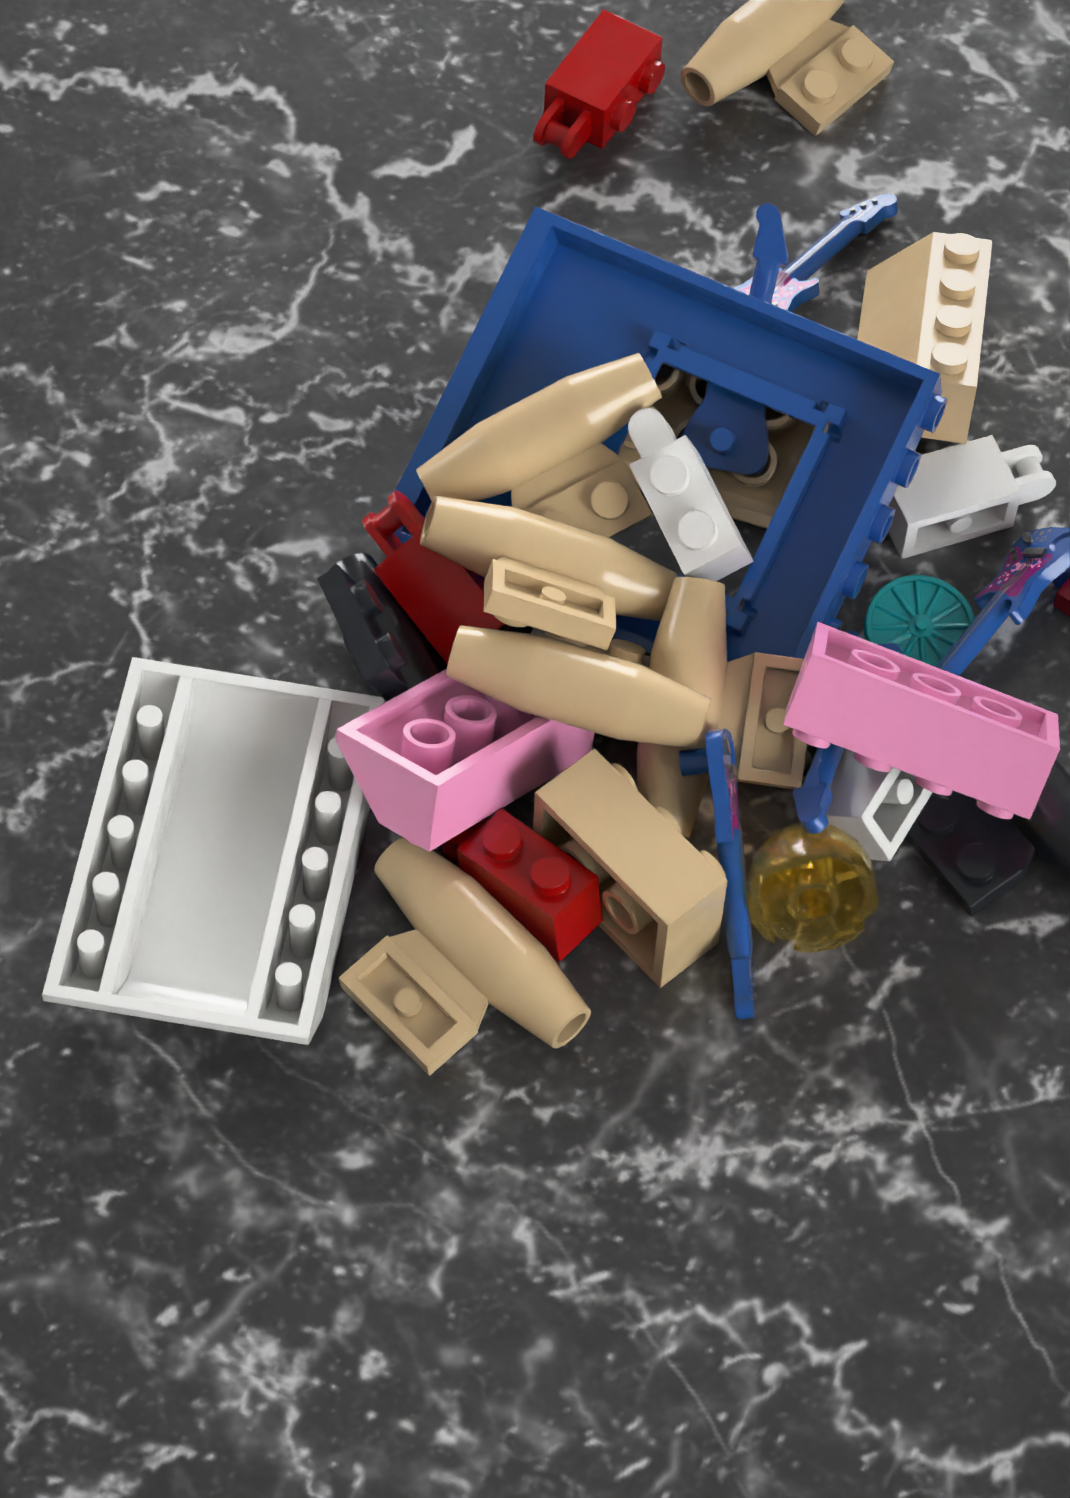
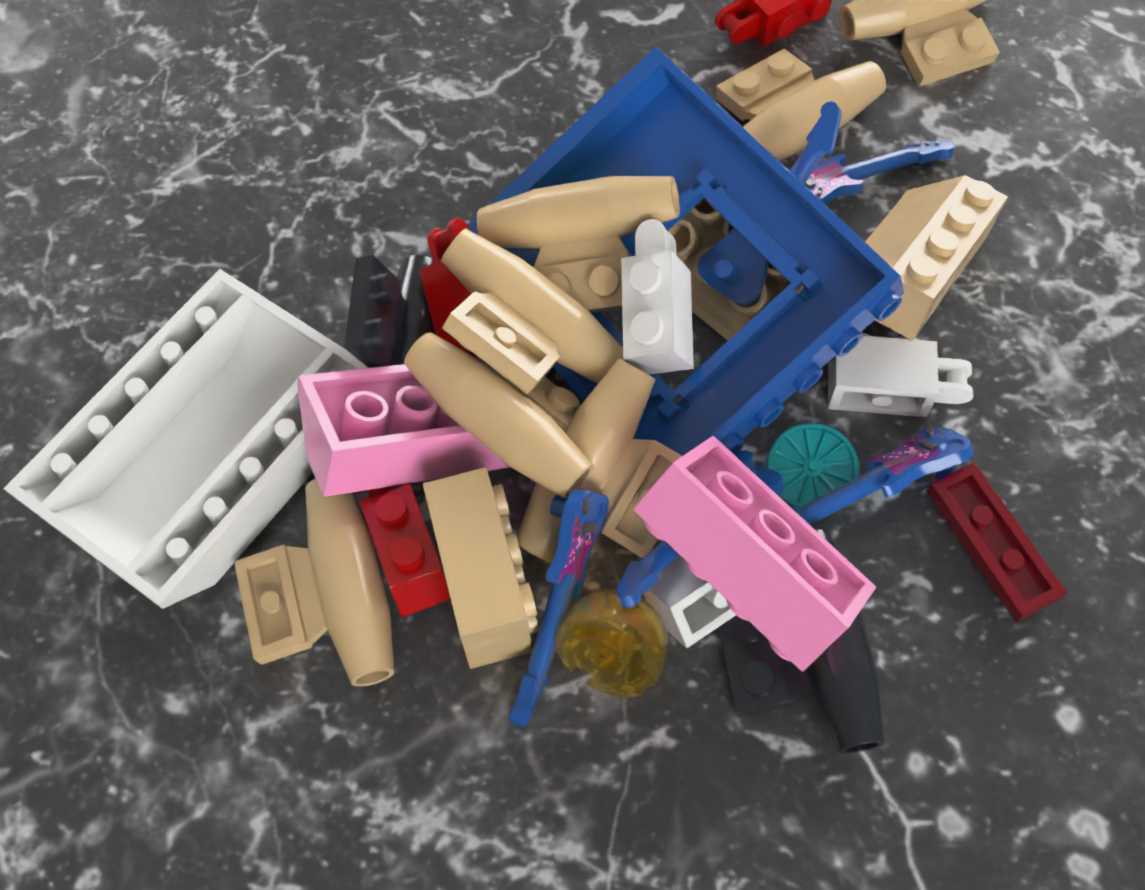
camera: 30 degrees right, 5 degrees up
none -> tan plate [716,48,886,161]

